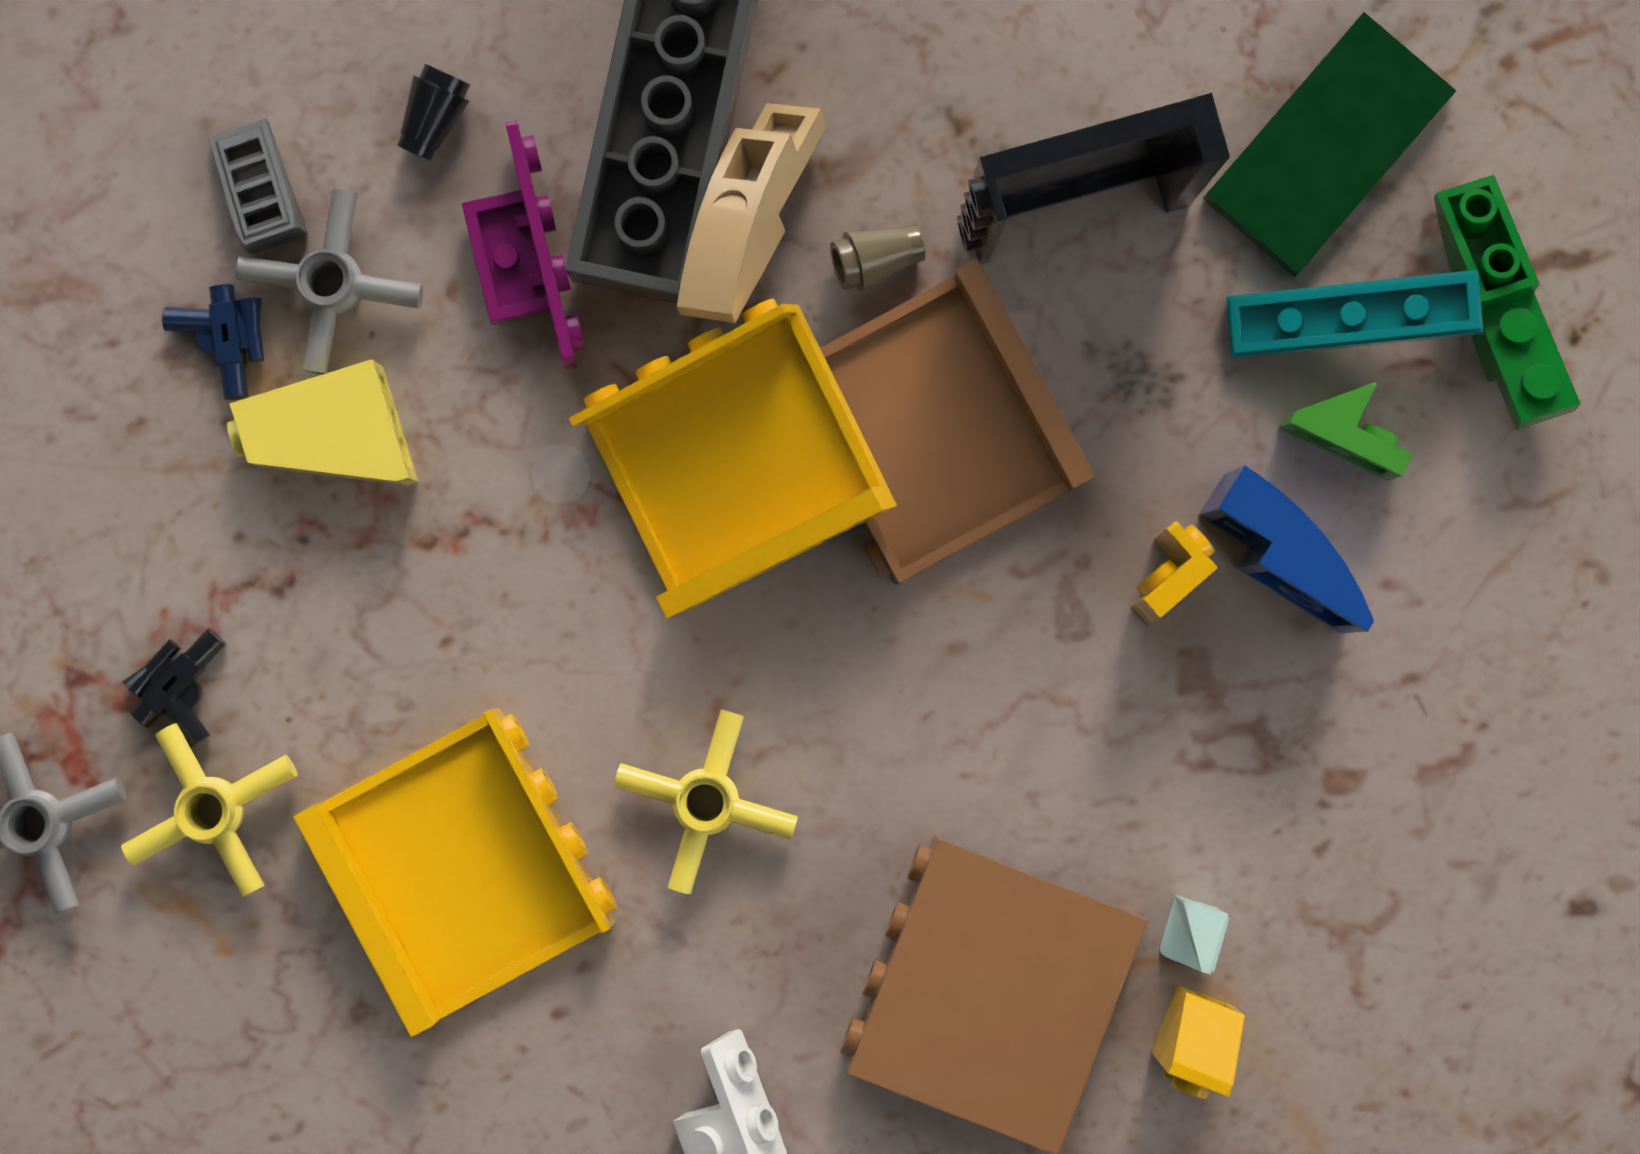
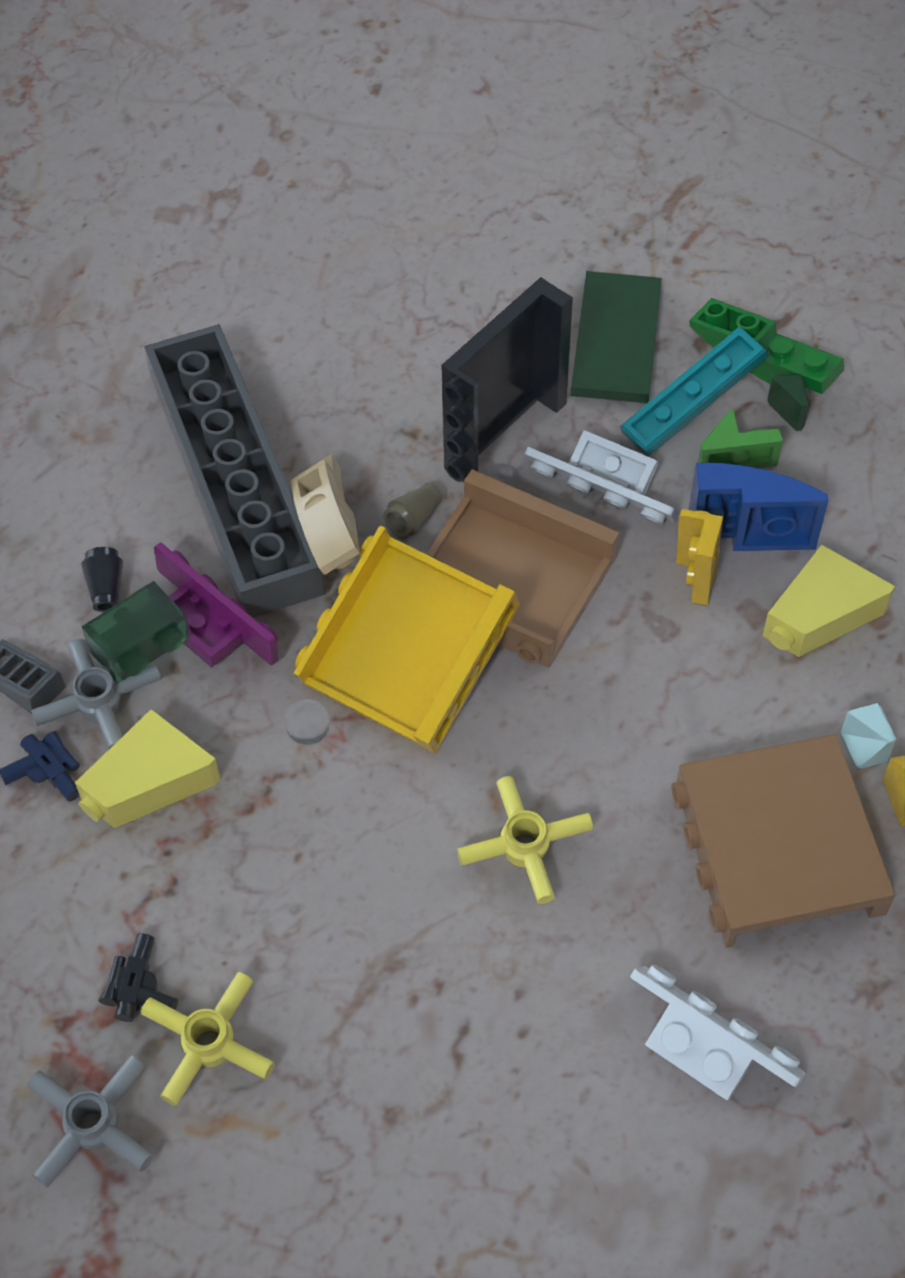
camera: 30 degrees left, 30 degrees down
yellow panel [293,708,618,1037] -> none
none -> clear green brick [81,581,189,684]
none -> white bracket [524,430,678,524]
none -> light yellow slope [762,545,895,657]
none -> dark green slope [767,375,809,431]

